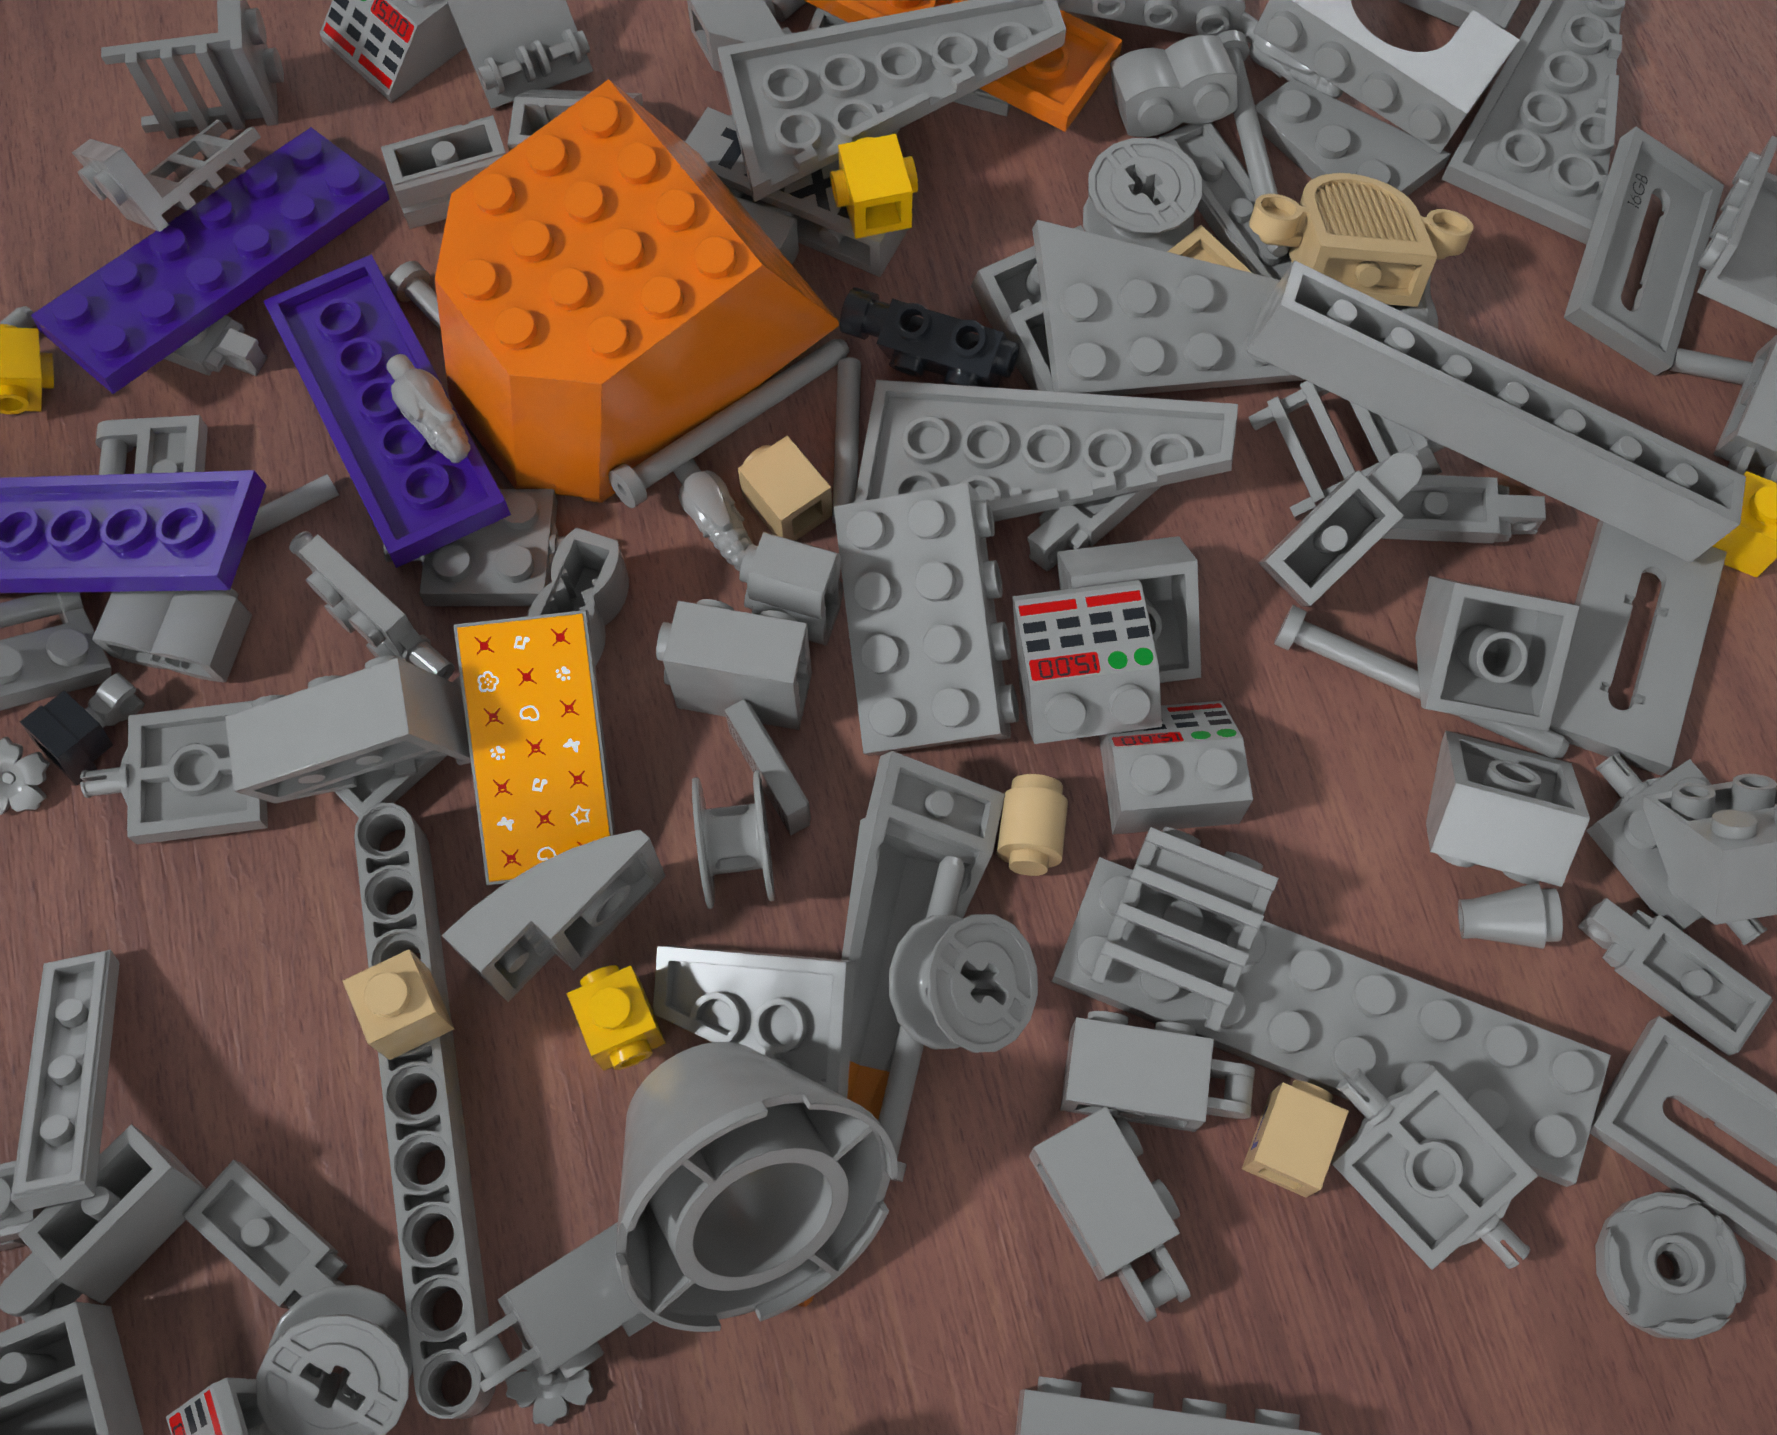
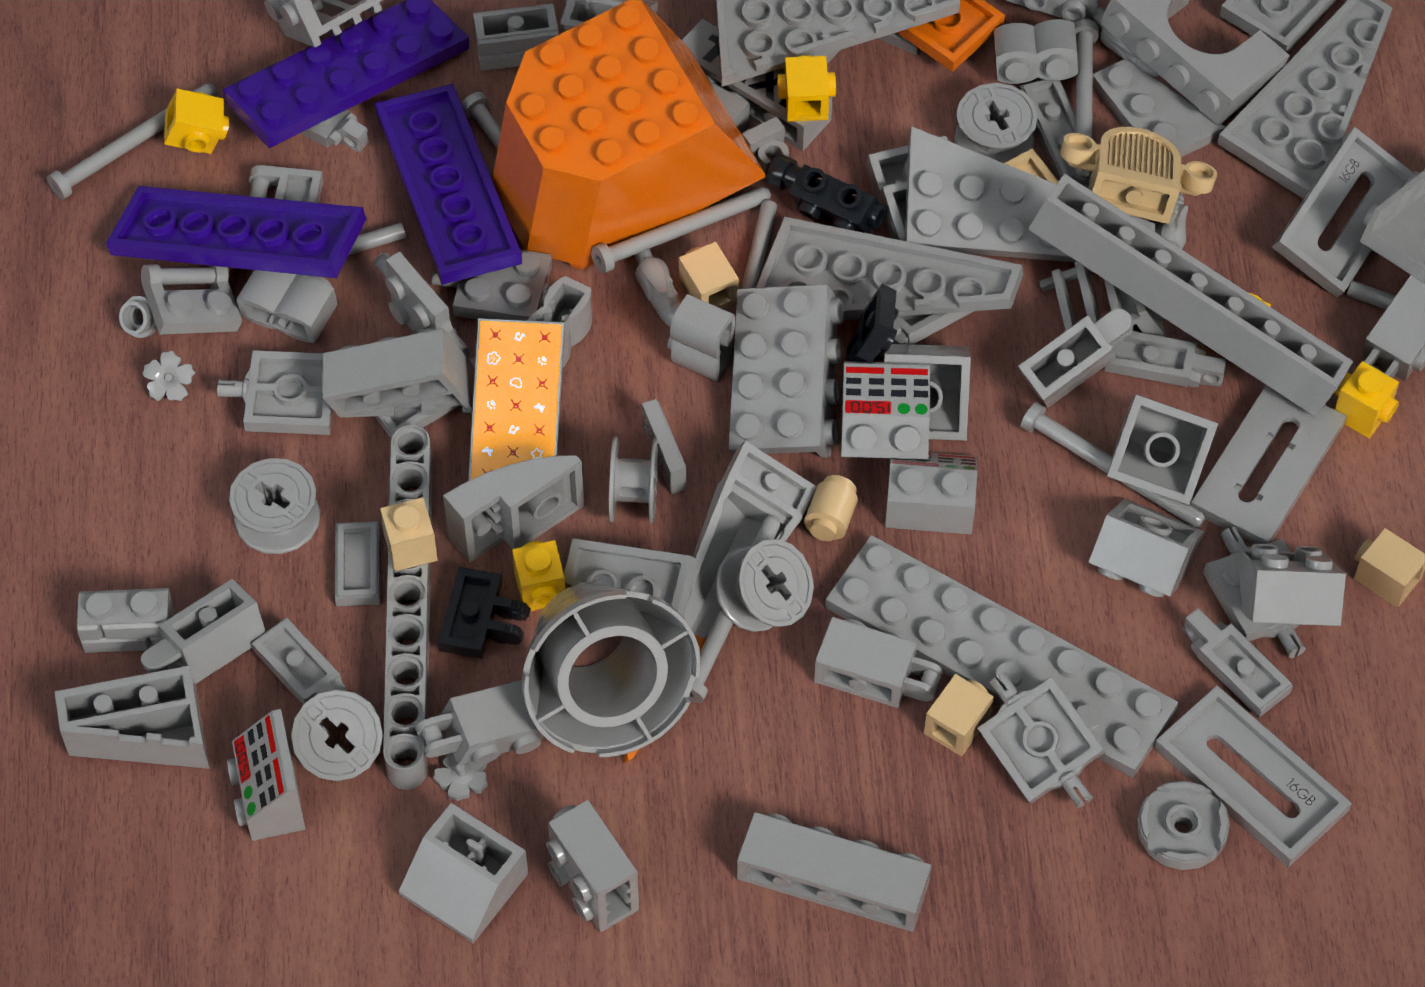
camera: 10 degrees right, 10 degrees down
light grey tile [11,950,120,1212] -> none
black piece [20,673,145,785] -> none
light grey piece [386,354,470,463] -> none
light grey brick [656,599,812,730] -> none
light grey brick [1029,1106,1191,1322] -> none
light grey plate [1090,827,1279,1032] -> none
light grey cone [1458,882,1563,949] -> none
none -> light grey piece [229,458,321,554]
none -> light grey tile [335,521,380,607]
none -> black hinge [438,567,531,659]
none -> light grey tile [742,116,789,172]
none -> black hinge [845,283,899,363]

